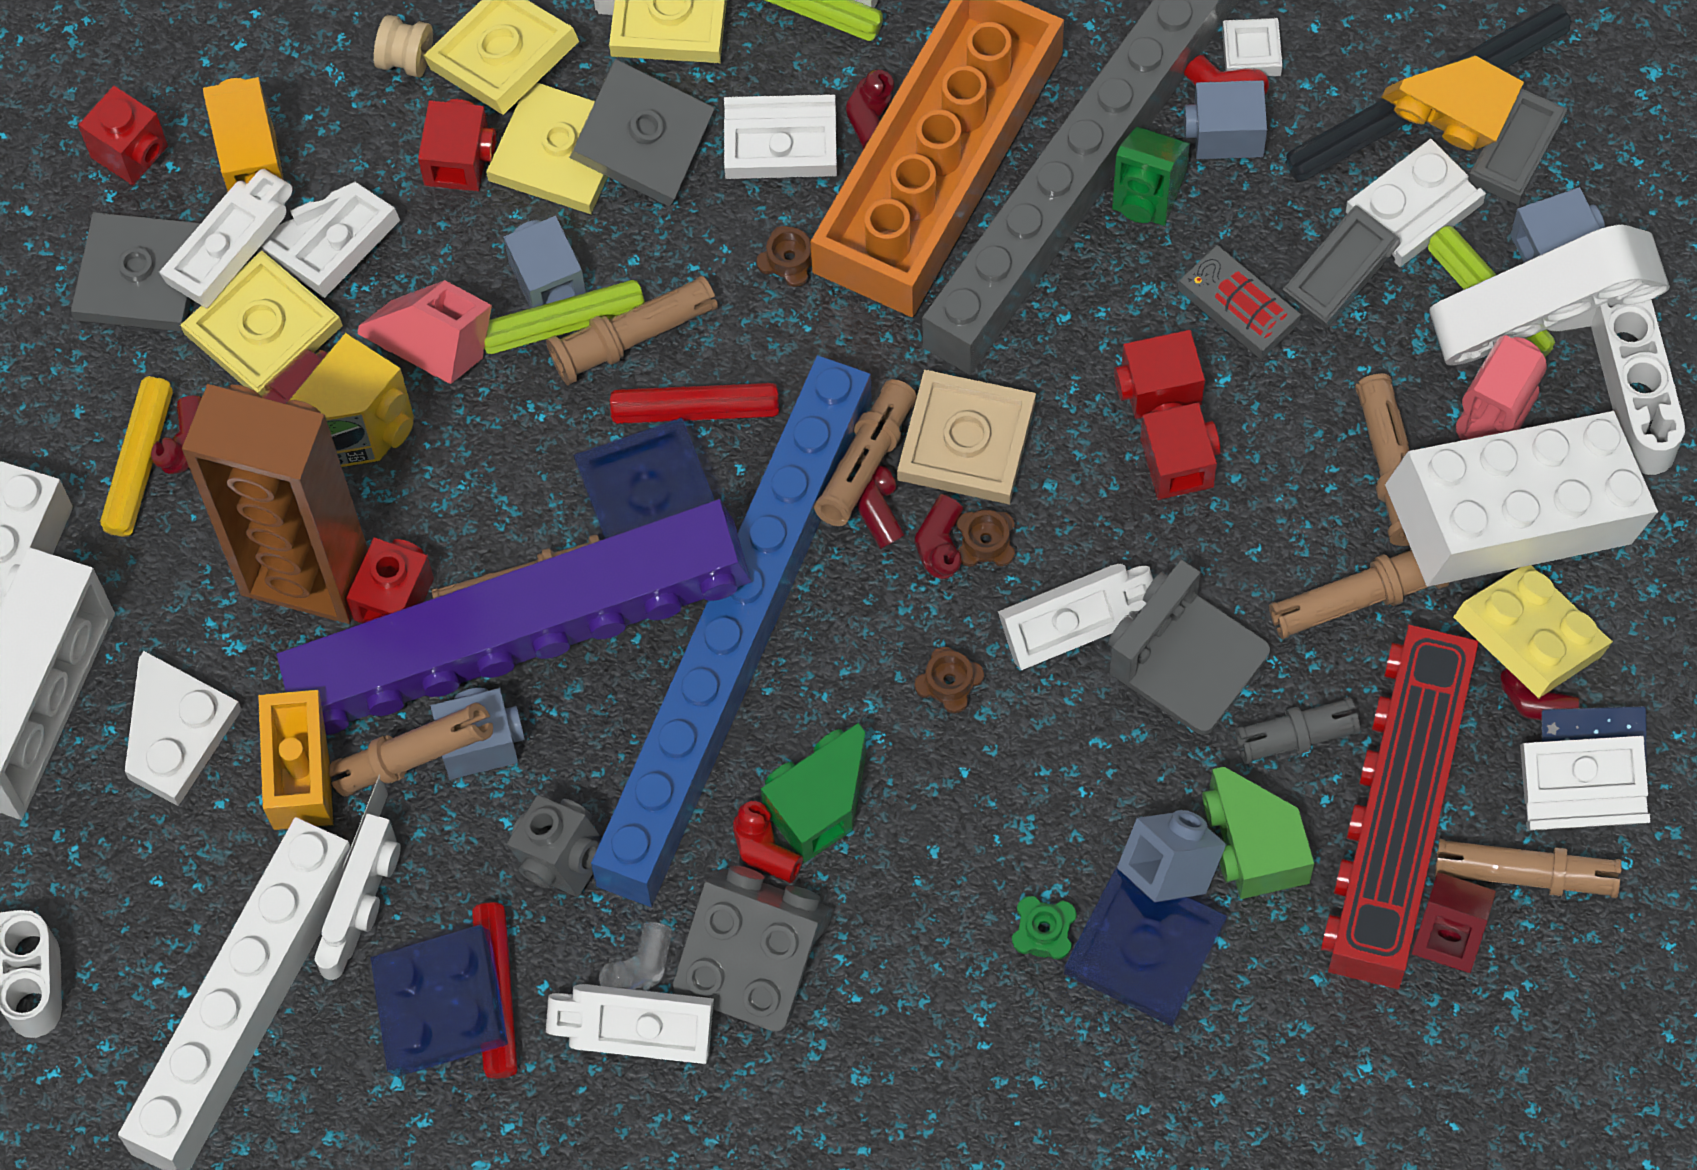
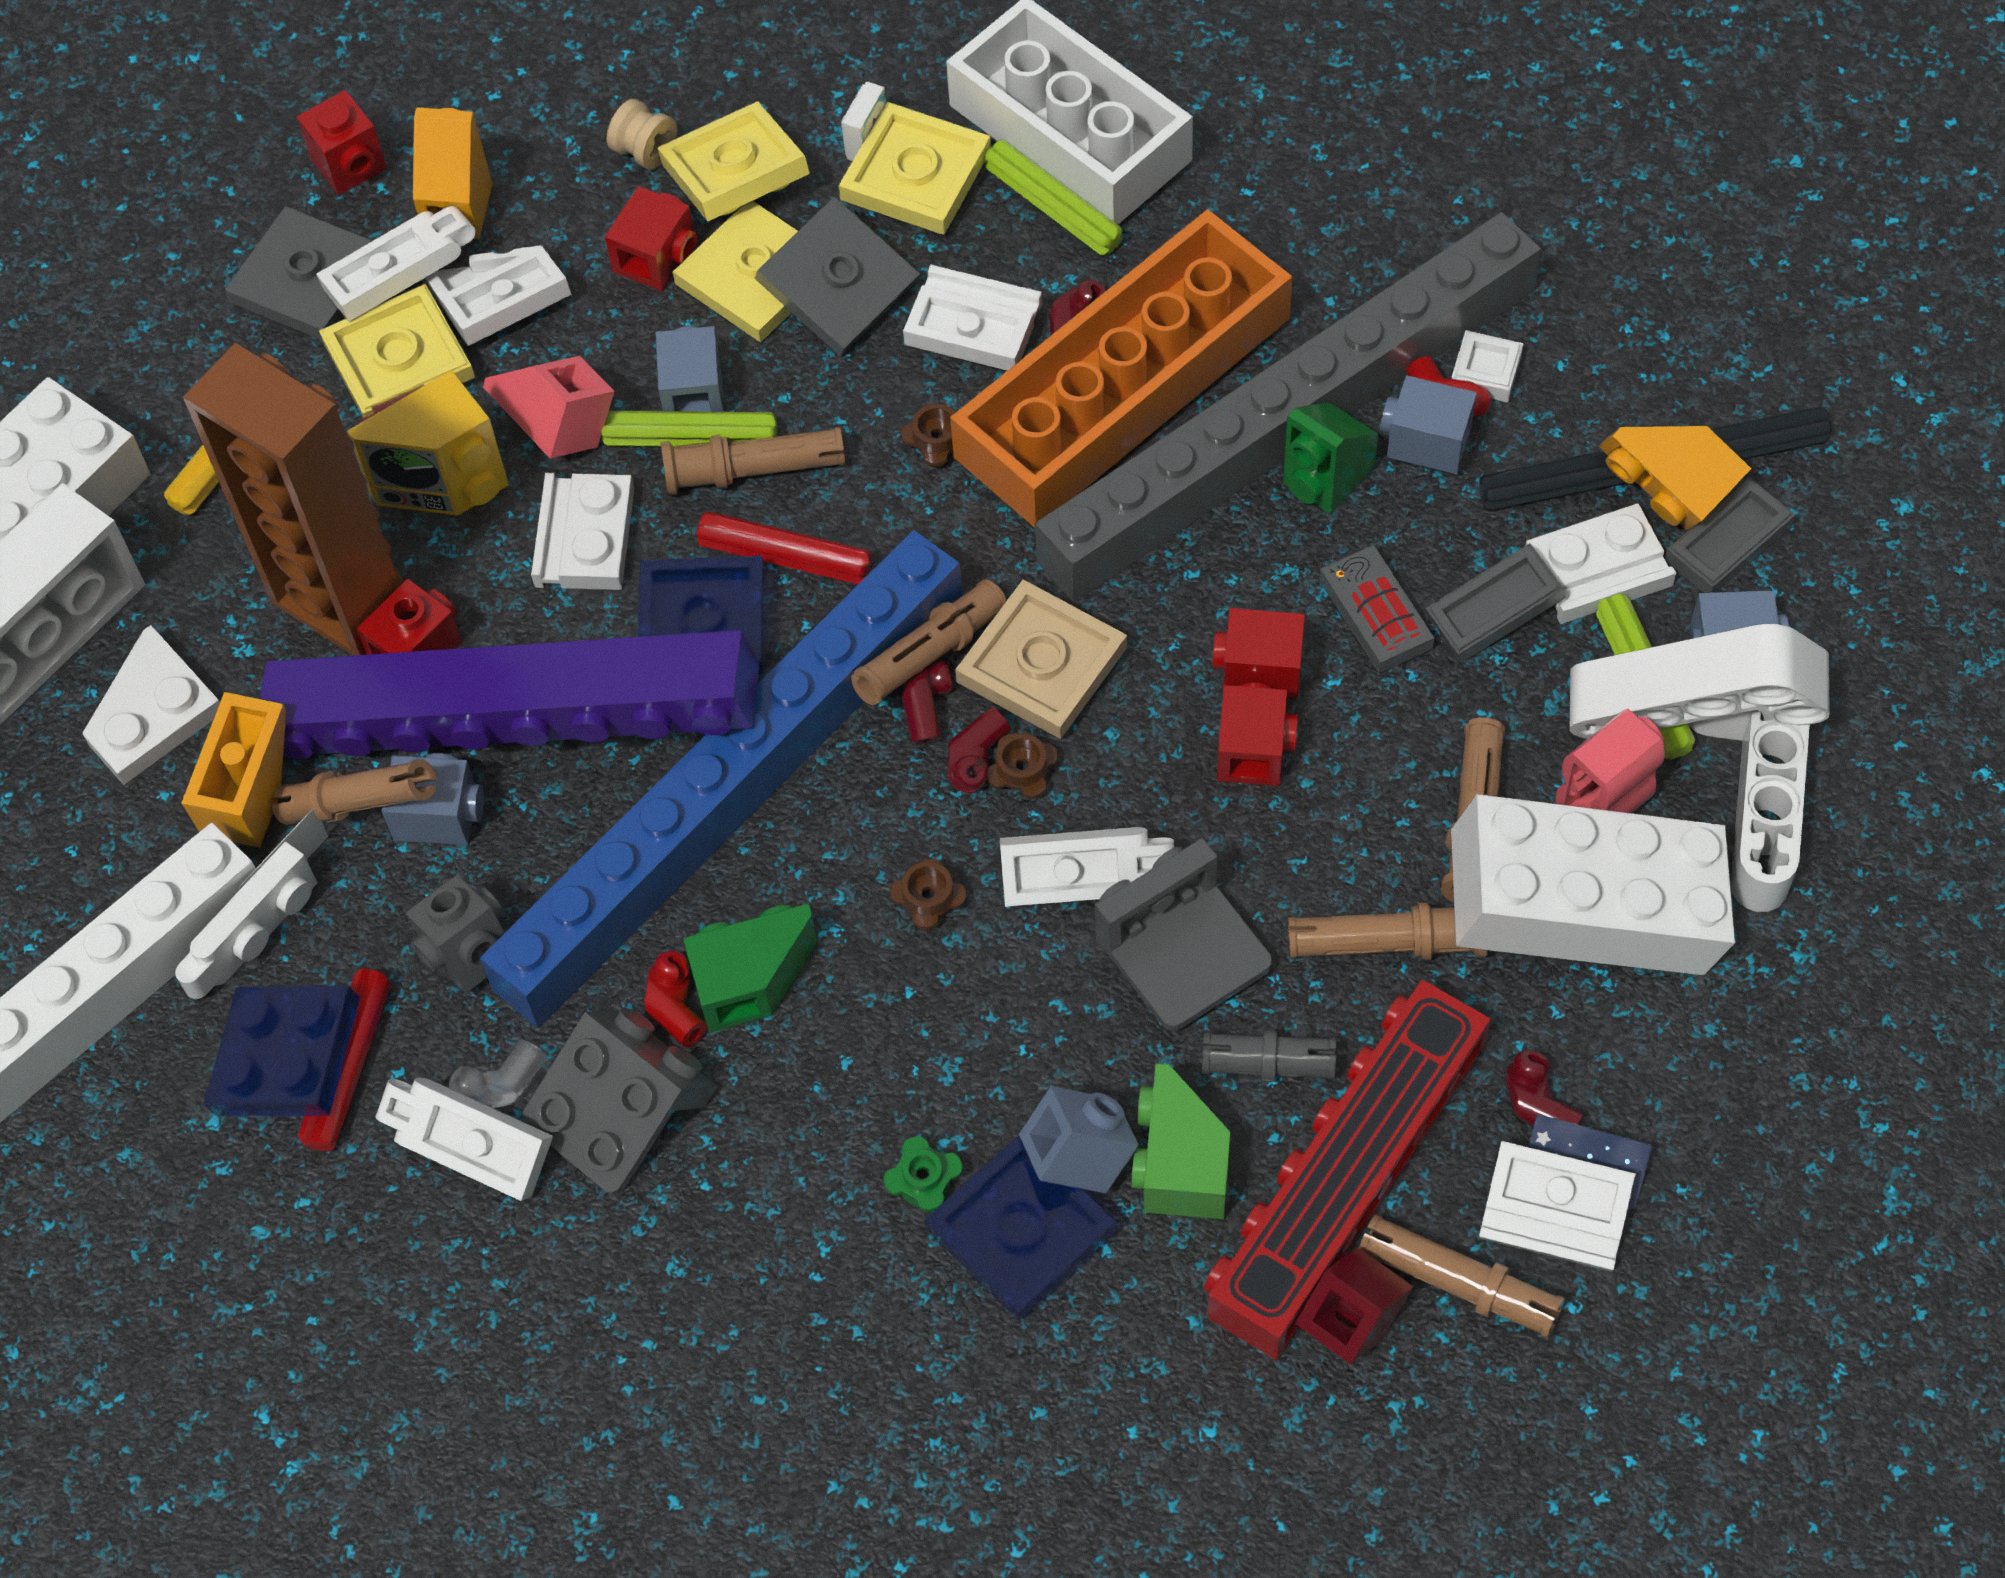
camera: 20 degrees right, 5 degrees down
light yellow plate [1453,565,1613,698] -> none
none -> white plate [531,473,634,590]

